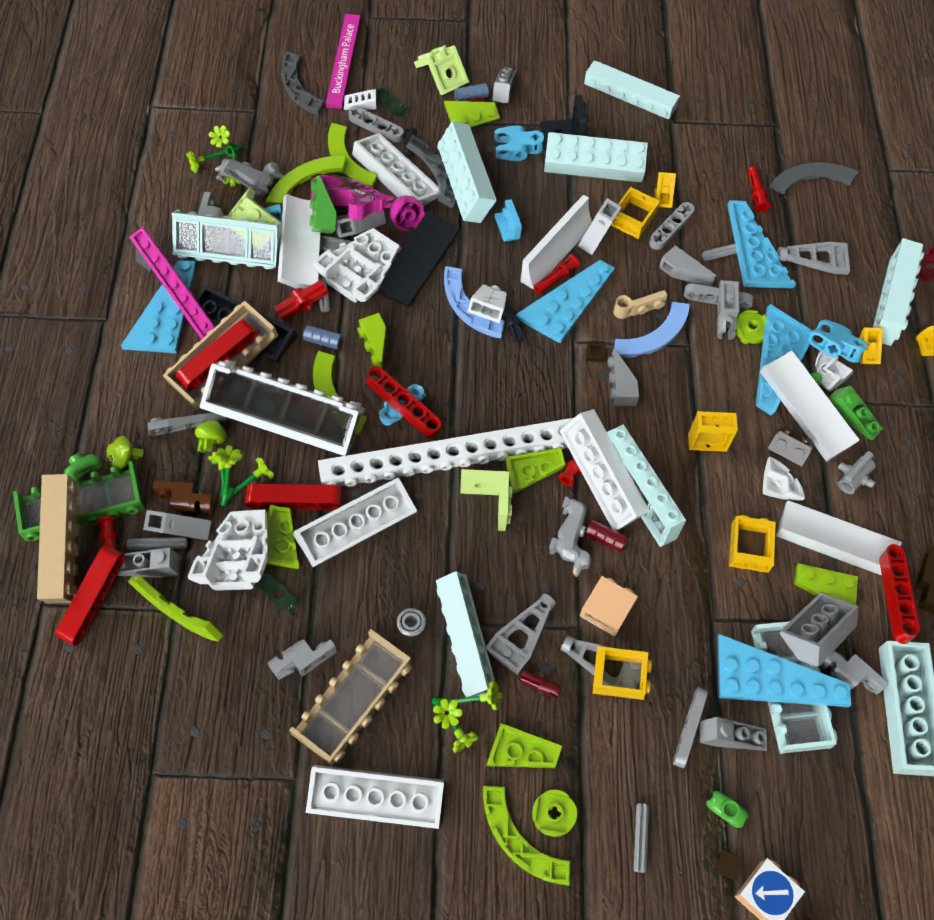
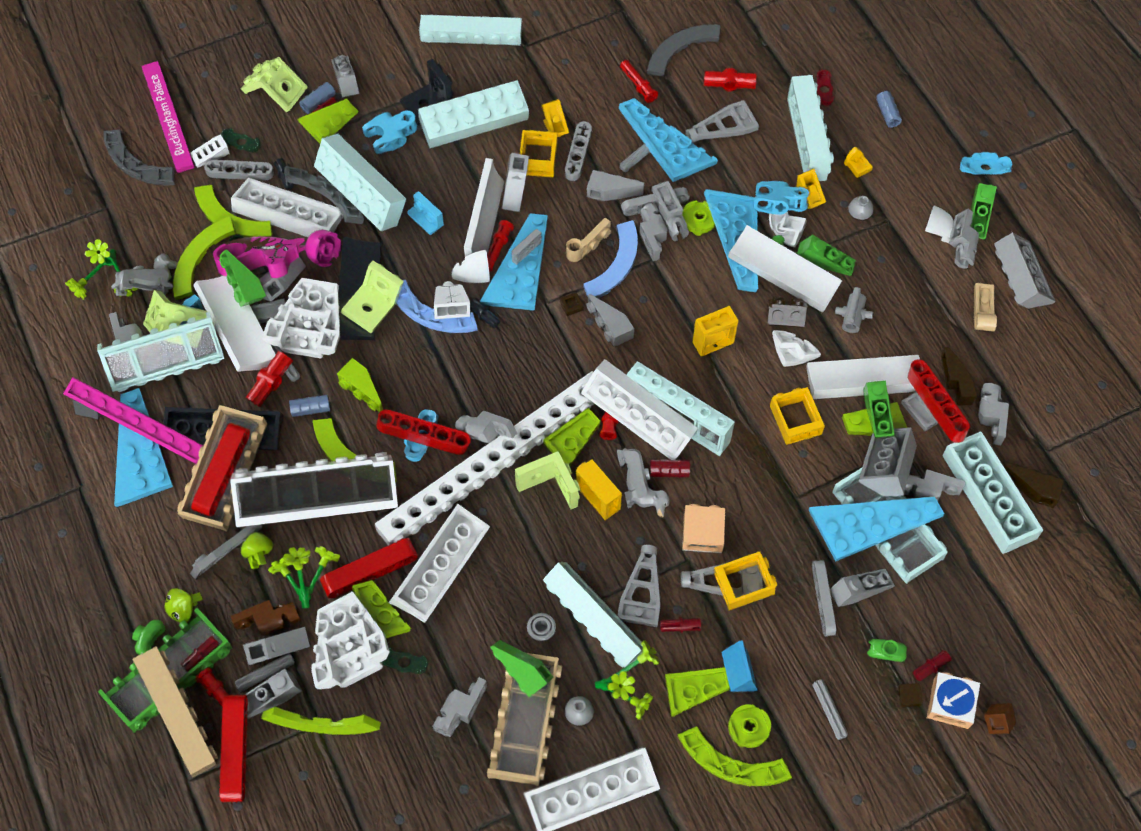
camera: 25 degrees left, 0 degrees up
none -> dark red axle [180,636,219,672]
none -> yellowish green bracket [341,261,404,334]
none -> white brick [452,250,490,283]
none -> light grey plate [455,411,517,443]
none -> bright green slope [490,640,554,697]
none -> light grey tile [512,229,542,265]
none -> light grey brick [565,696,594,726]
none -> yellow window [576,459,622,520]
none -> light grey plate [639,203,668,261]
none -> red piece [704,68,756,91]
none -> dark azure slope [721,640,758,692]
none -> light grey brick [848,196,873,220]
none -> bright green slope [863,380,895,438]
none -> light grey tile [901,392,938,431]
none -> dark red axle [912,650,952,681]

